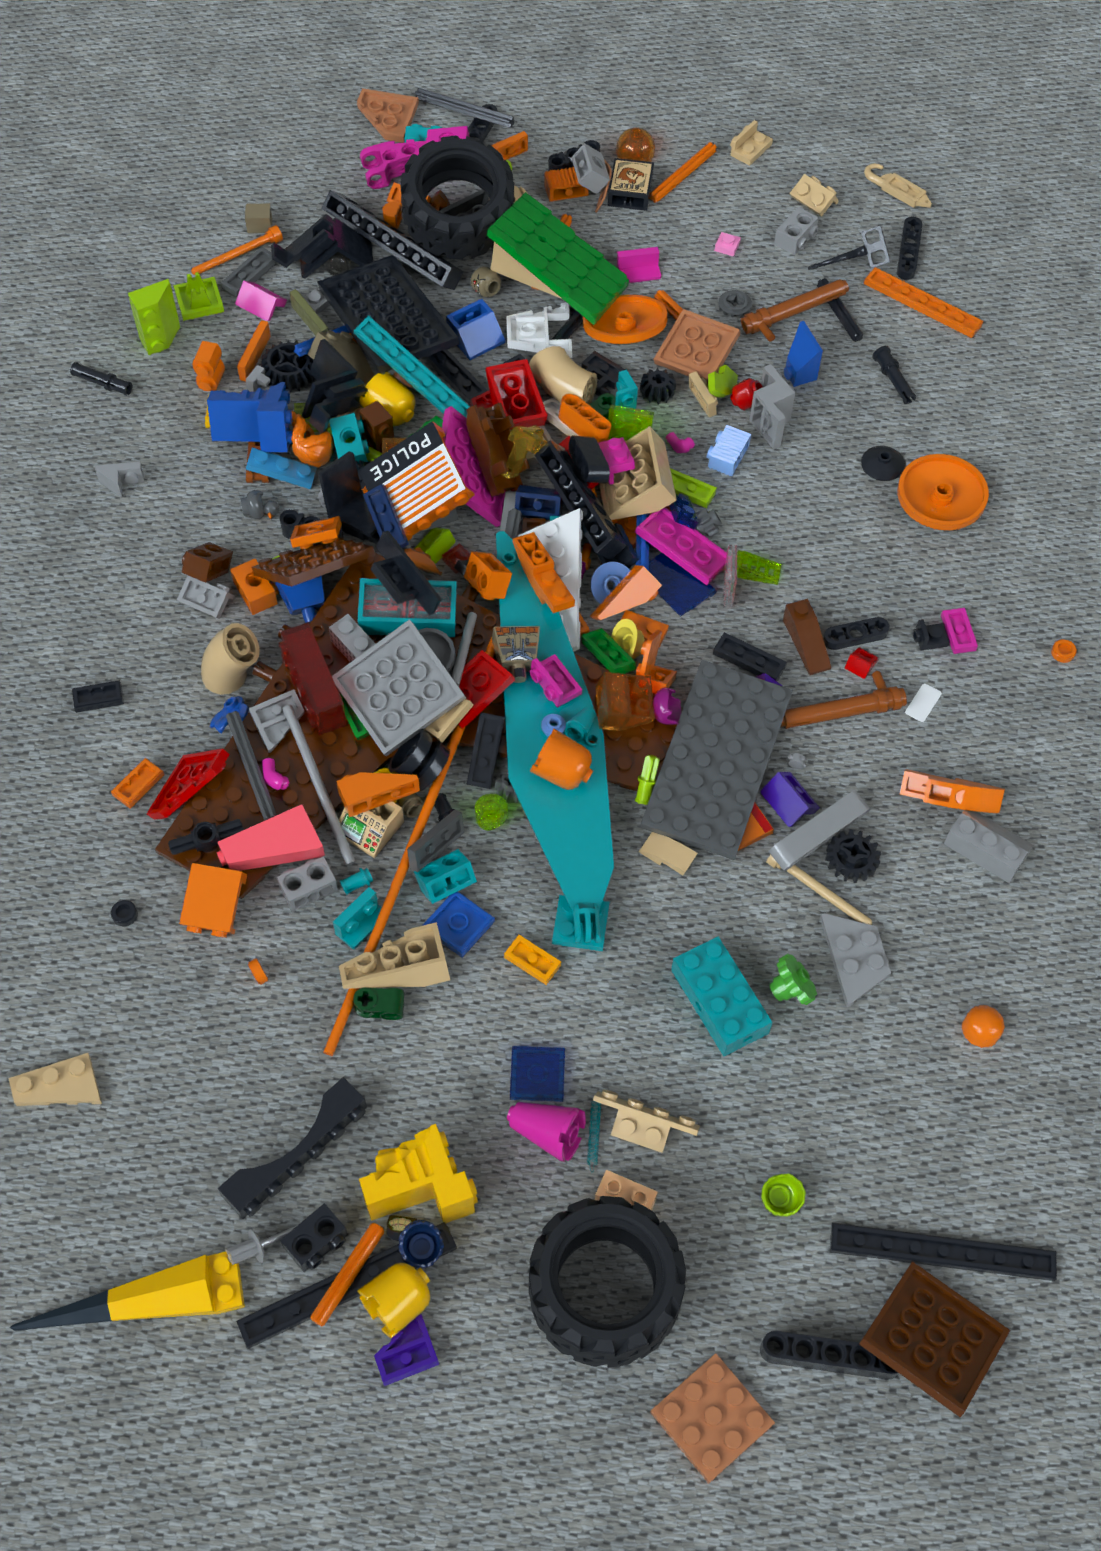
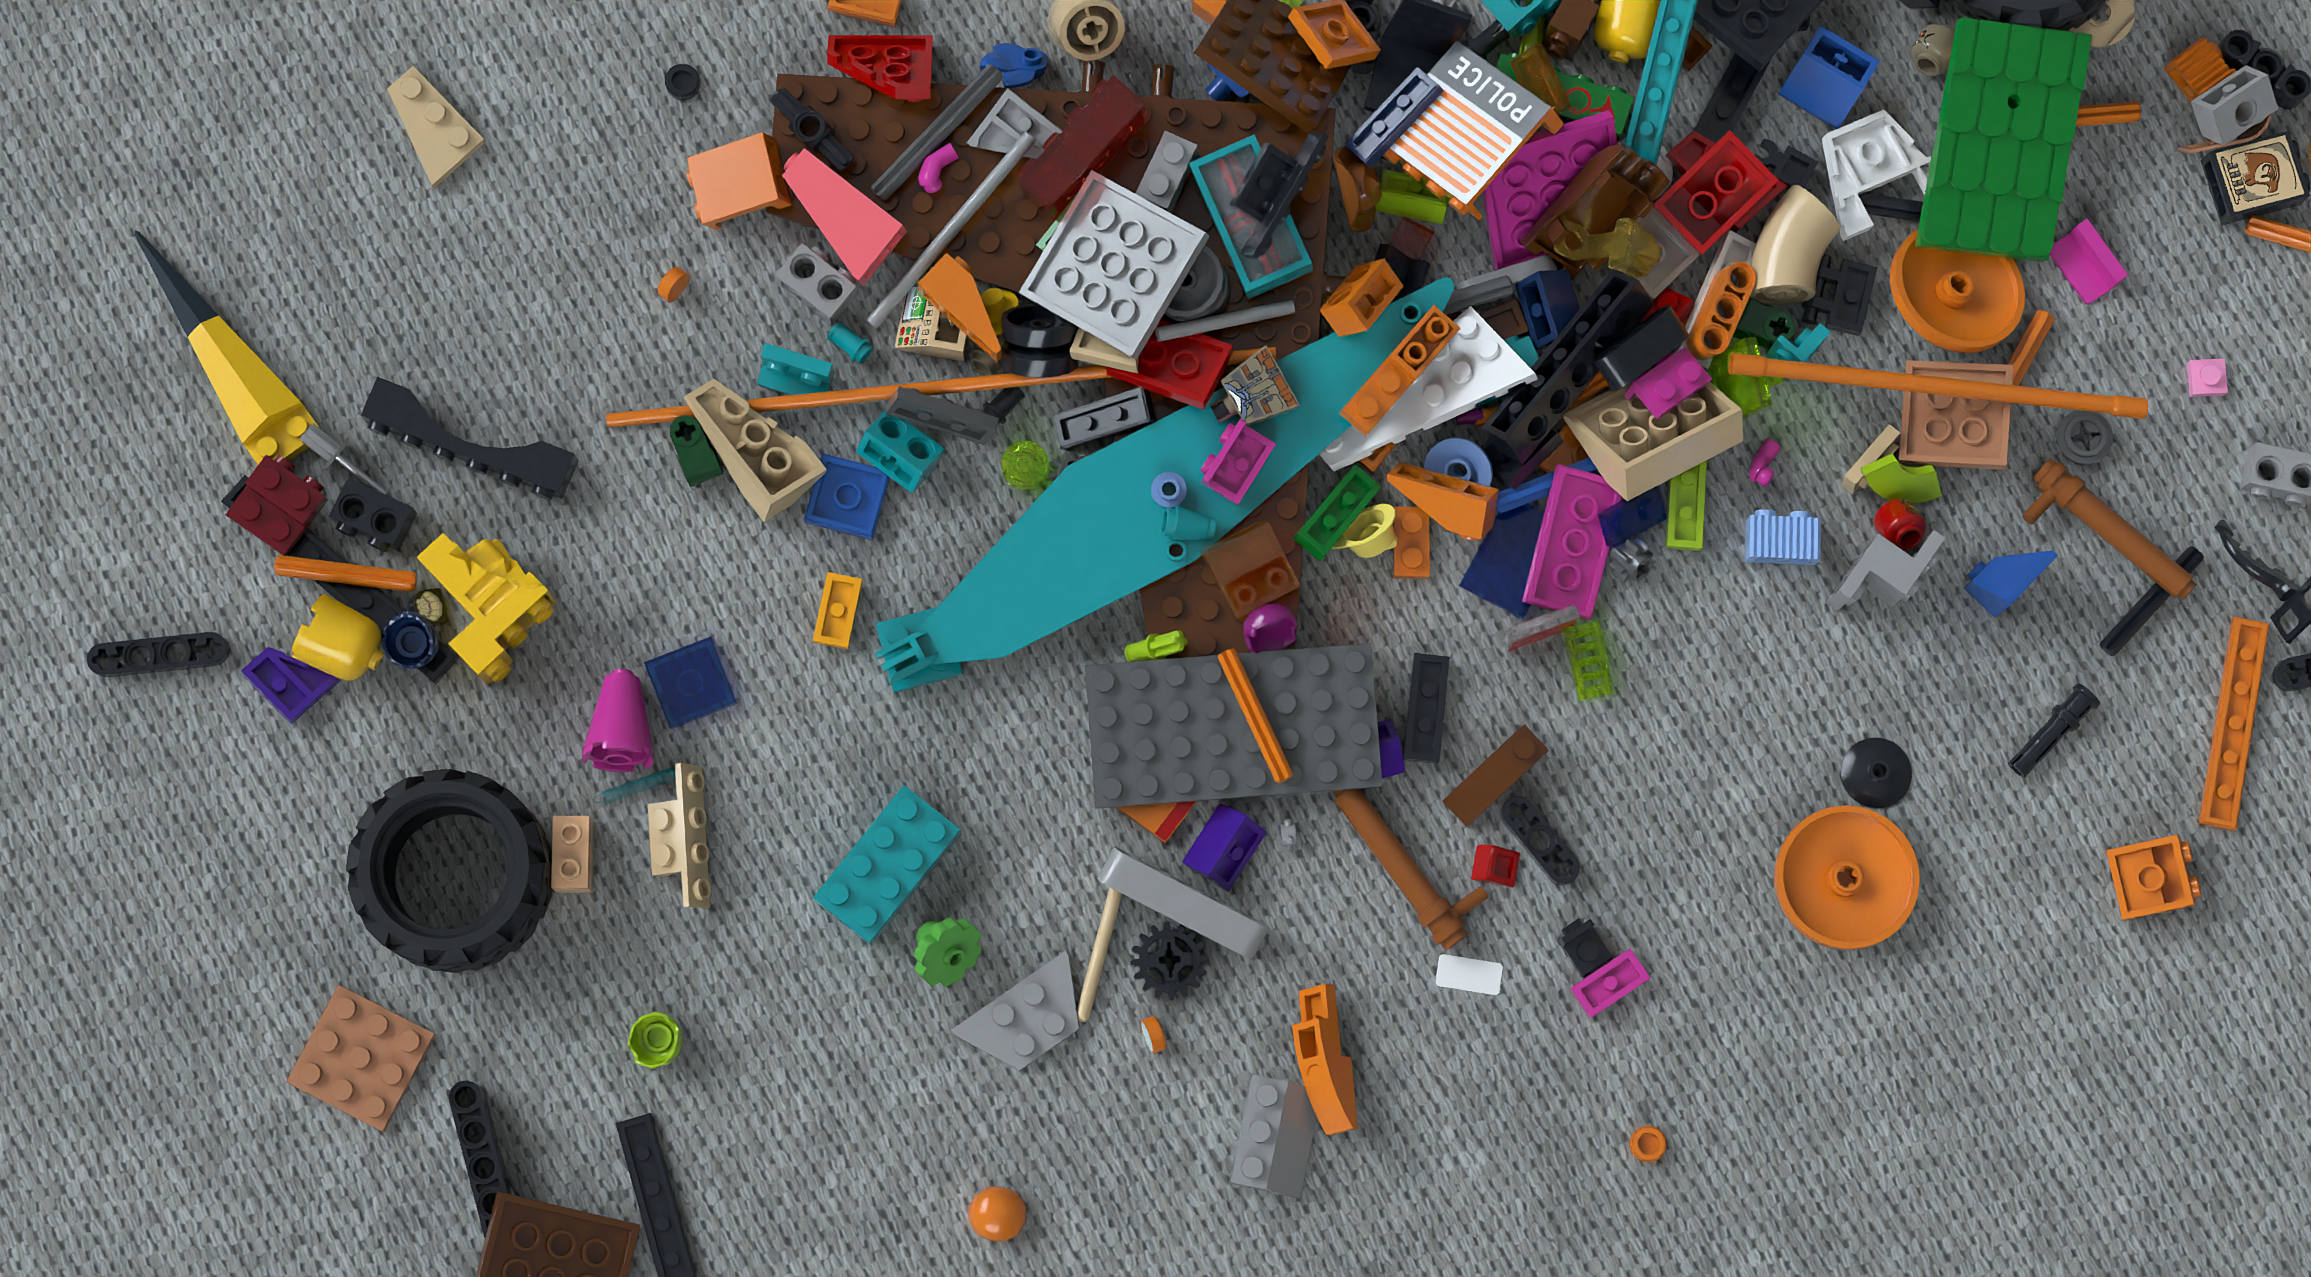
camera: 60 degrees right, 20 degrees up
orange cylinder [530,729,594,790] -> none
orange bracket [635,630,677,694] -> none
tan slope [639,832,698,875] -> none
black gear [640,367,676,405] -> none
none -> black beam [86,632,230,677]
none -> dark red plate [225,455,328,556]
none -> orange tile [1140,1016,1166,1054]
none -> orange axle [1218,648,1293,783]
none -> orange piece [1728,353,2148,419]
none -> orange plate [2106,834,2202,921]

